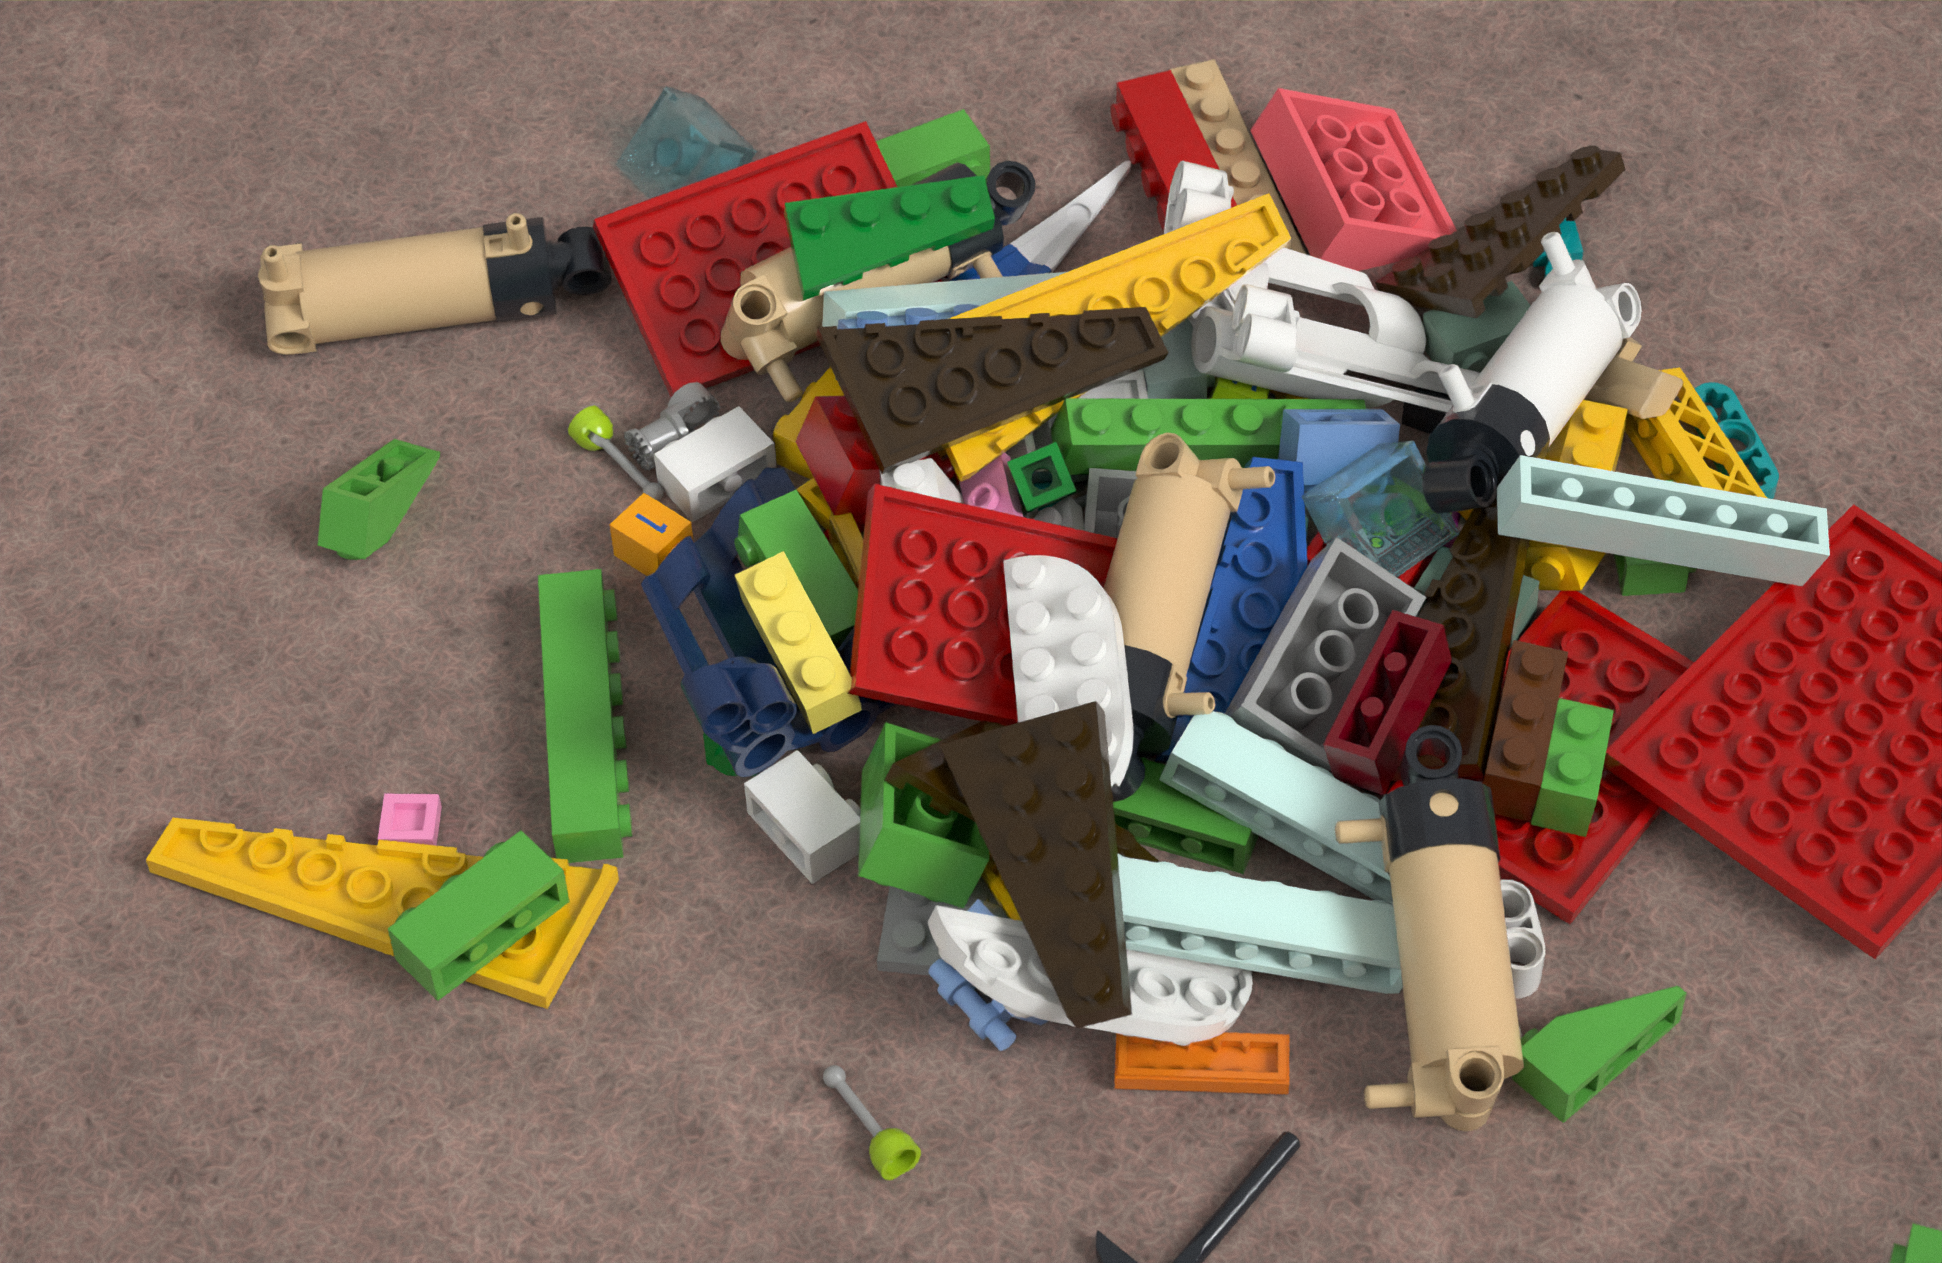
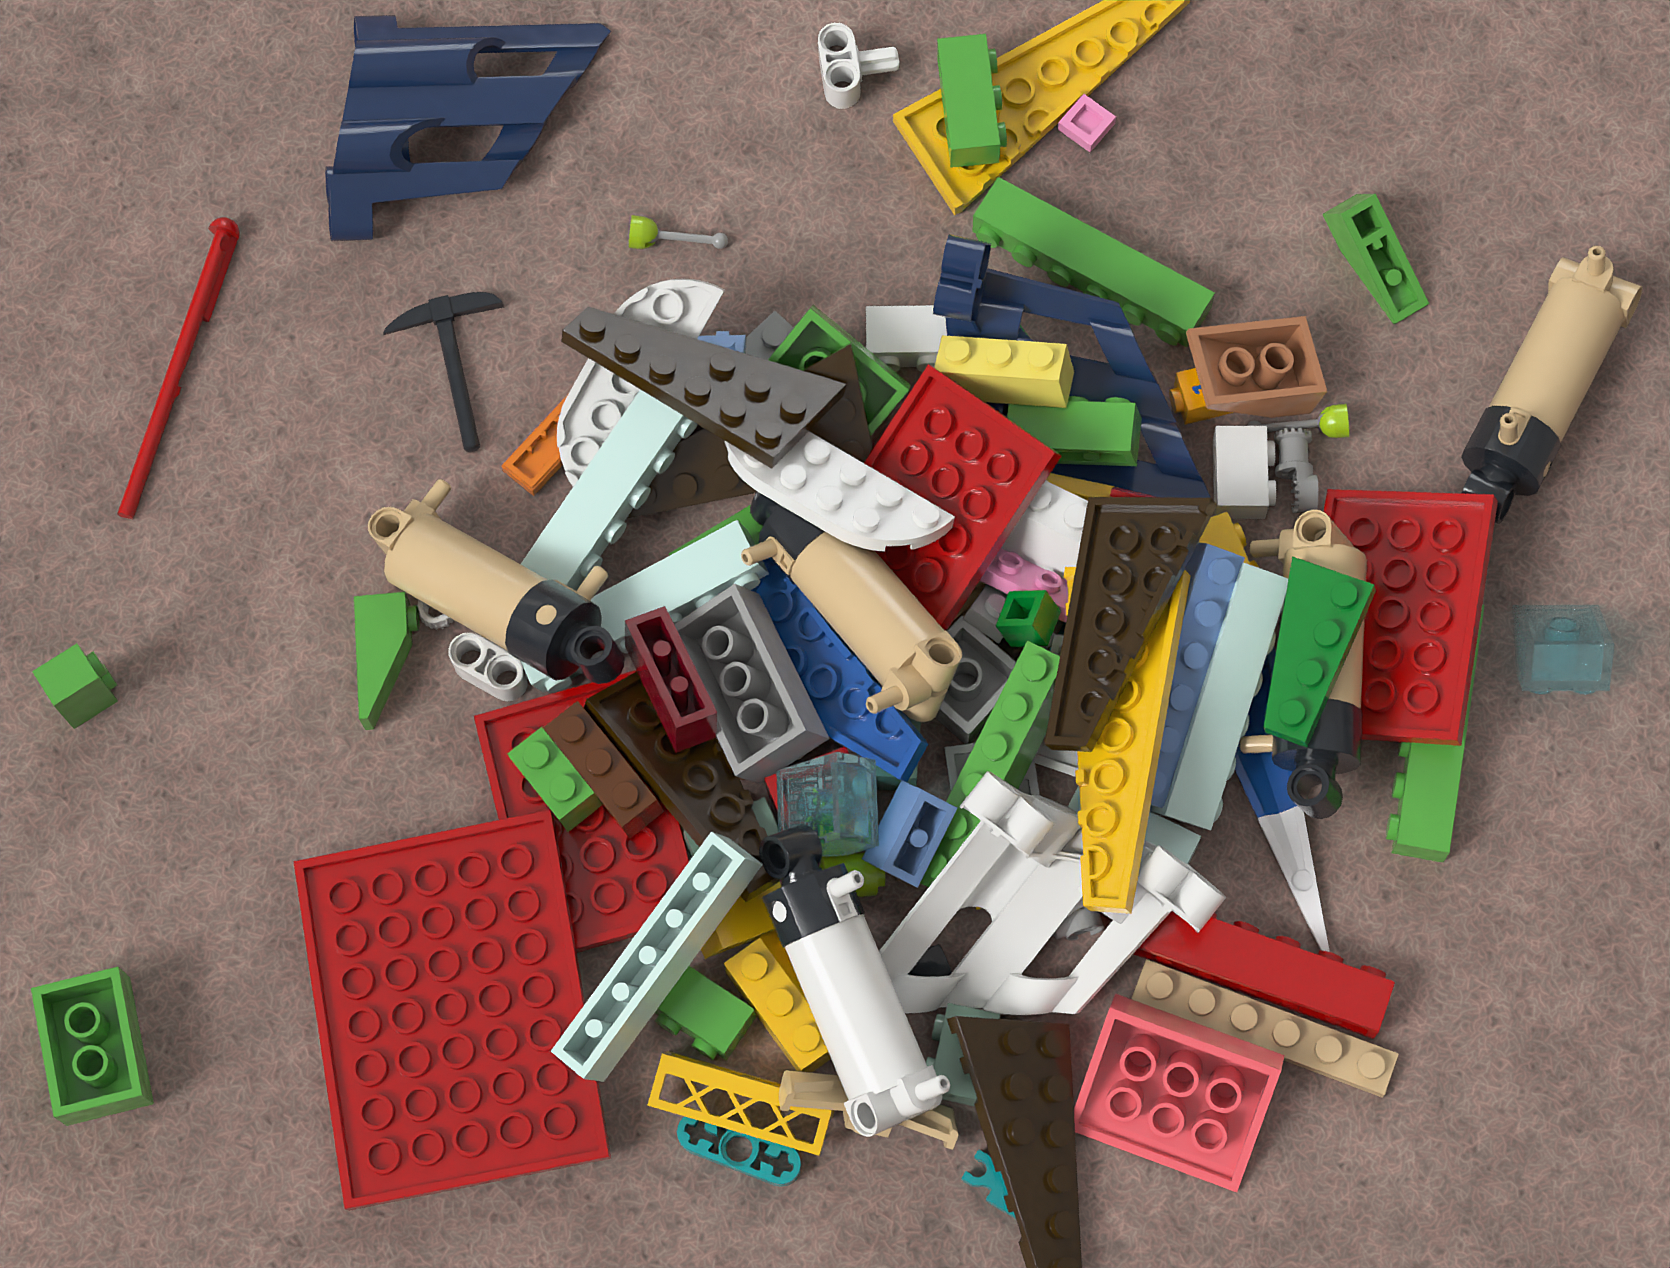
camera: 130 degrees right, 20 degrees up
none -> white beam [818,23,899,109]
none -> nougat slope [1186,316,1327,418]

